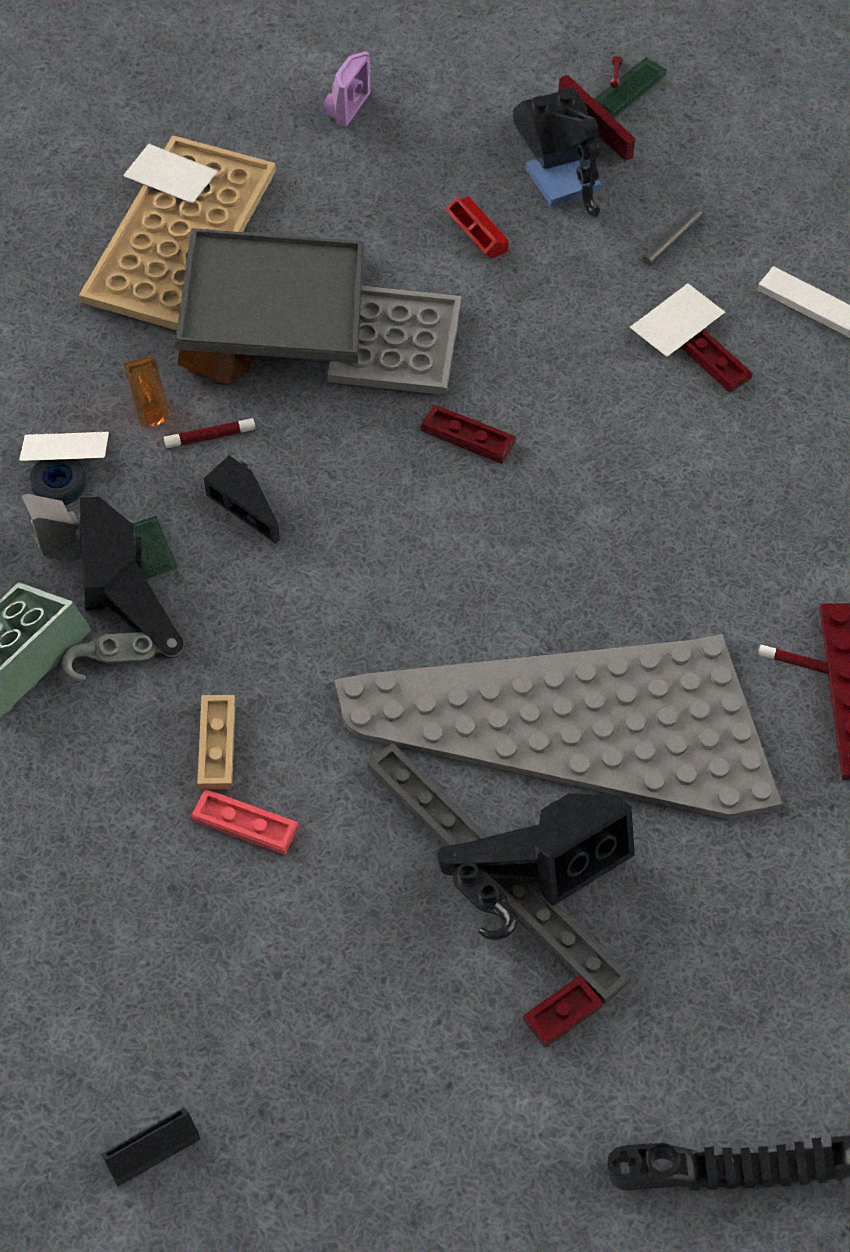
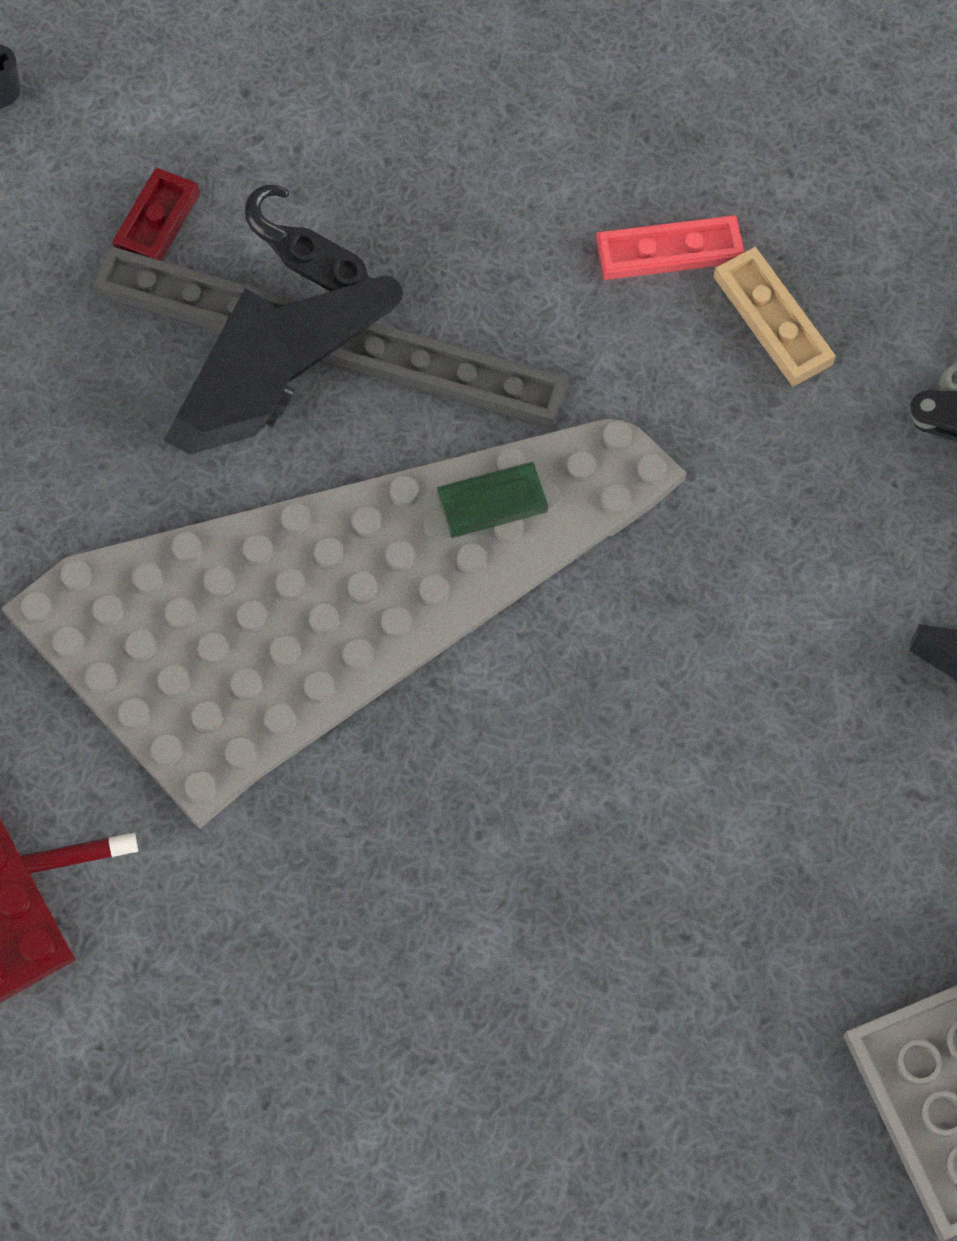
camera: 150 degrees right, 10 degrees up
dark red tile [420,404,516,464] -> none
none -> clear green tile [437,461,548,538]

